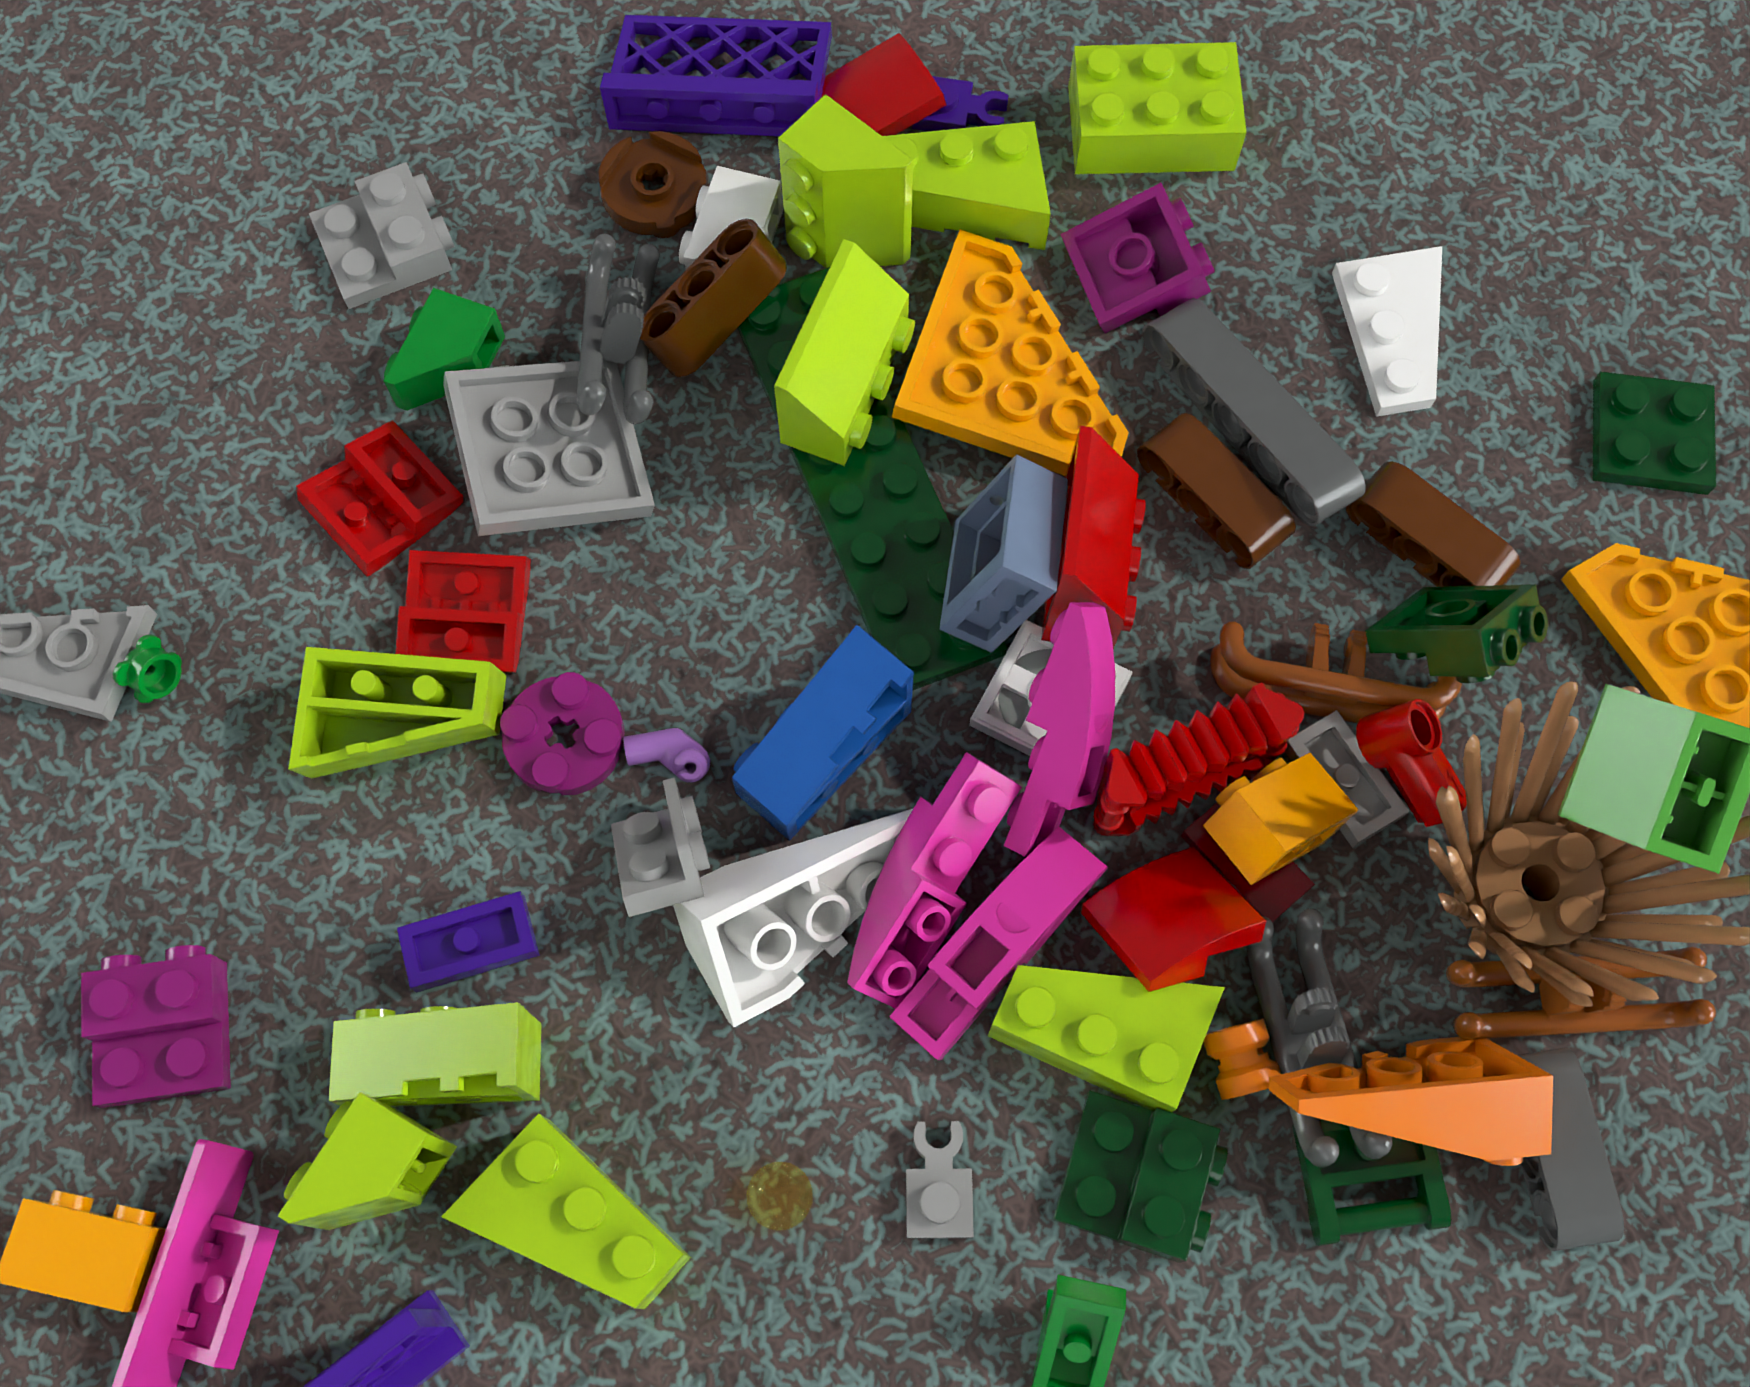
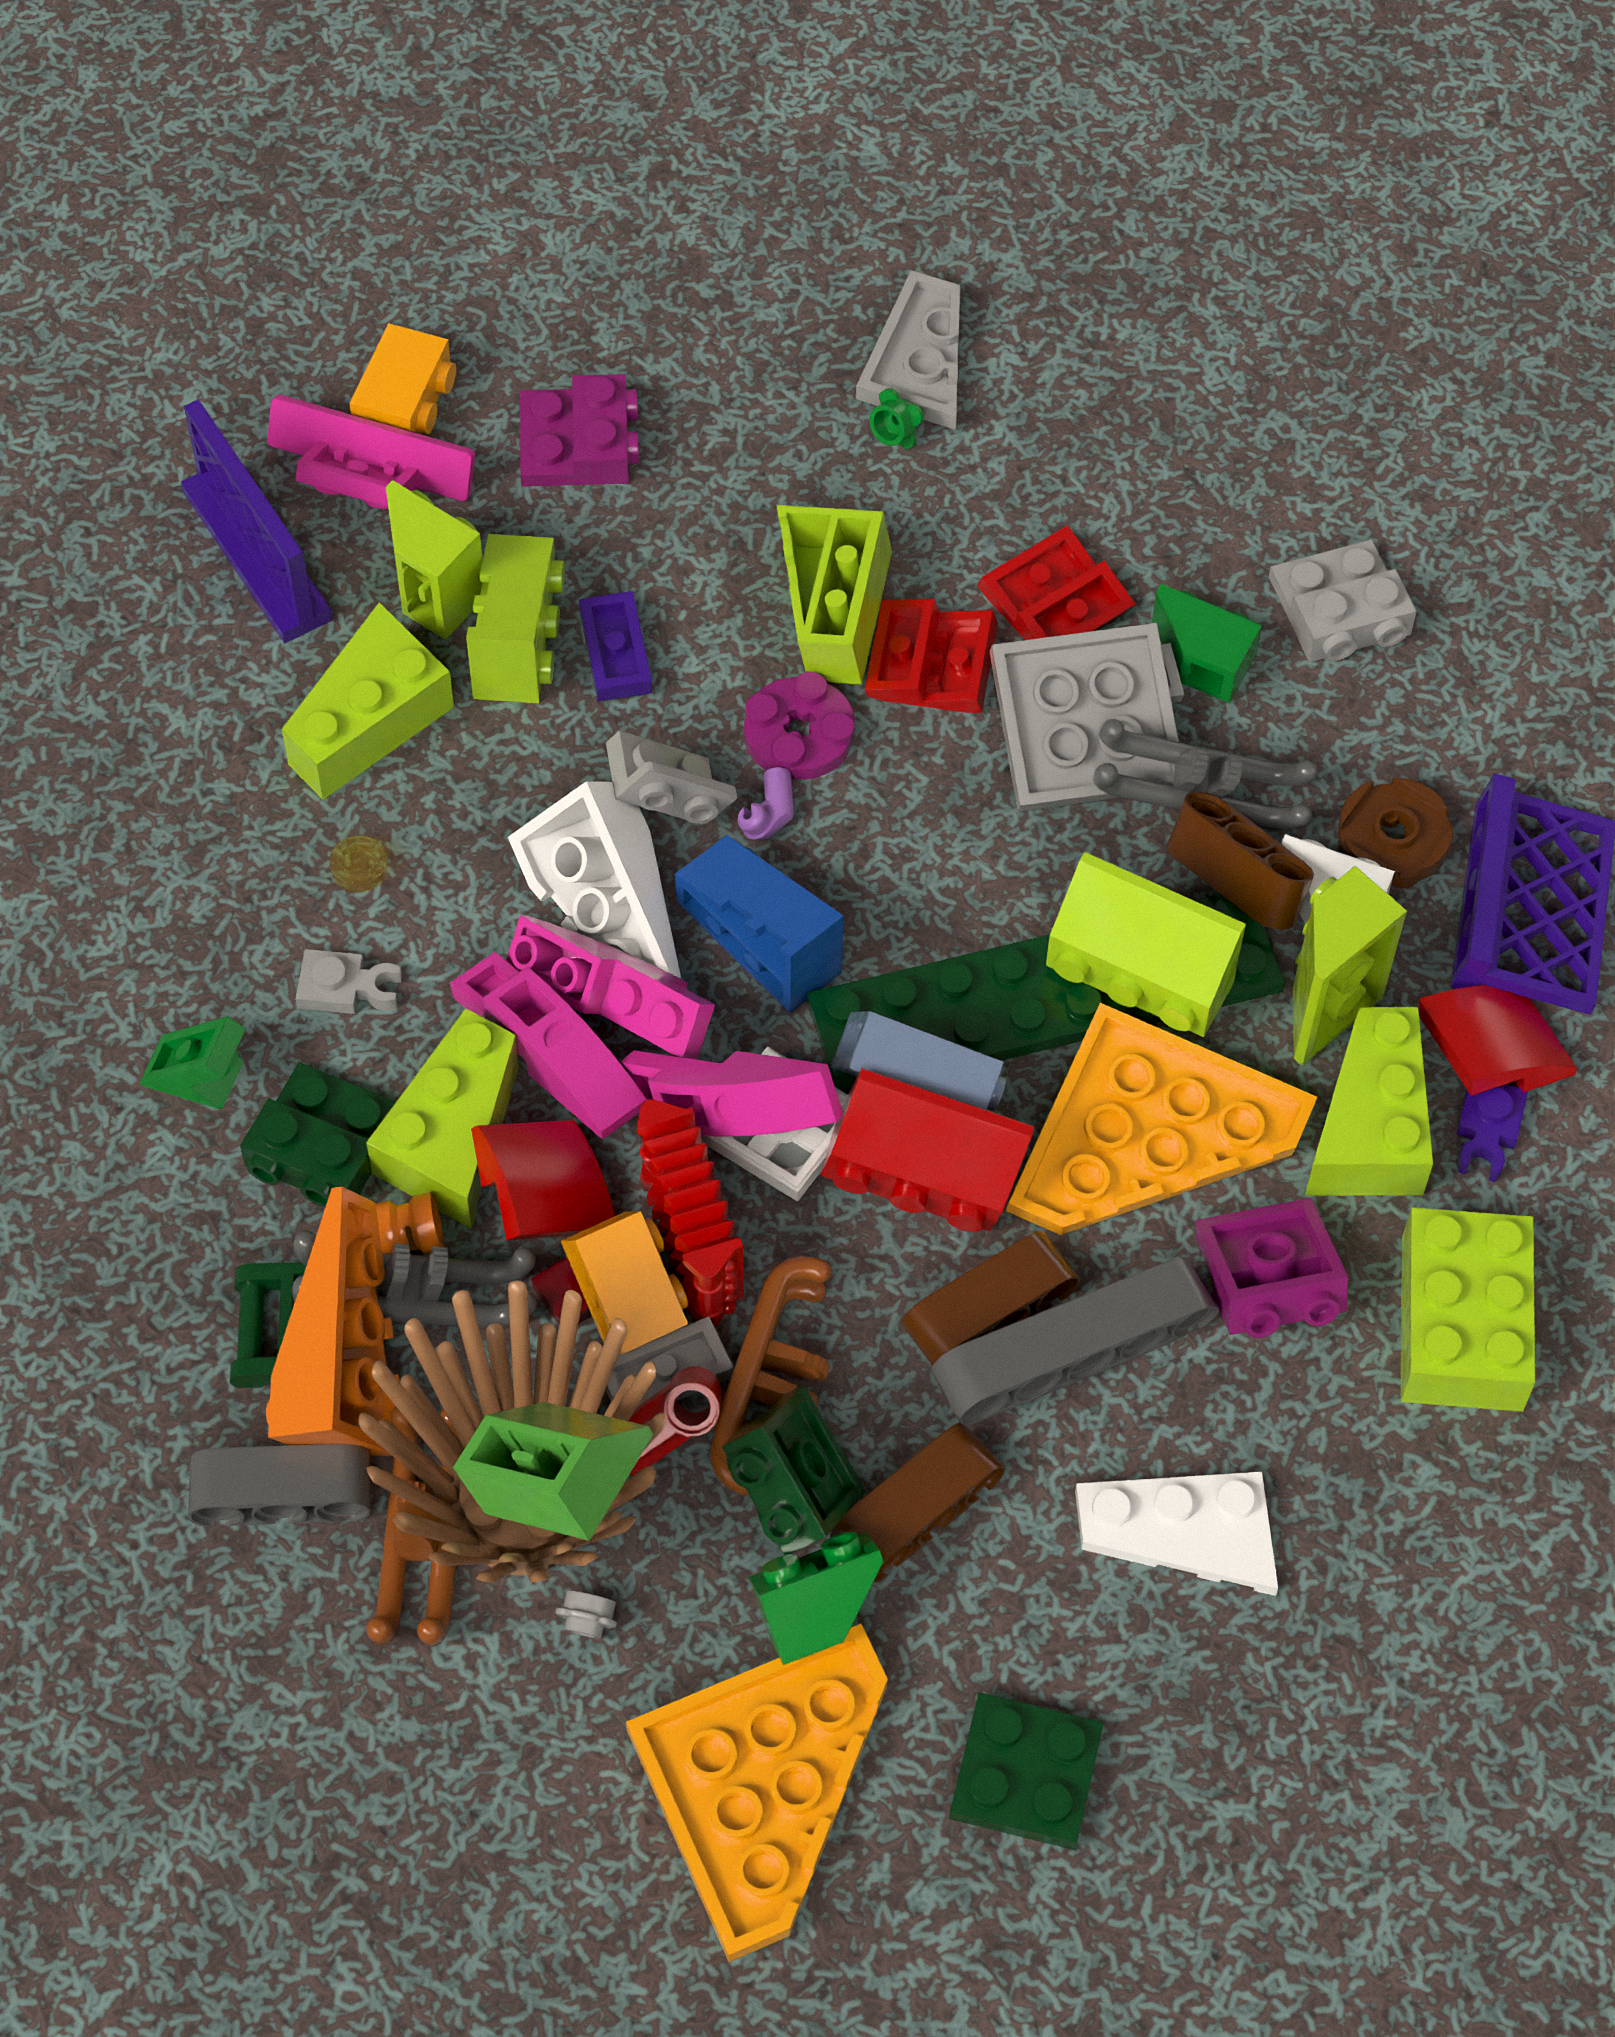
camera: 95 degrees right, 10 degrees down
none -> green slope [749,1532,883,1665]

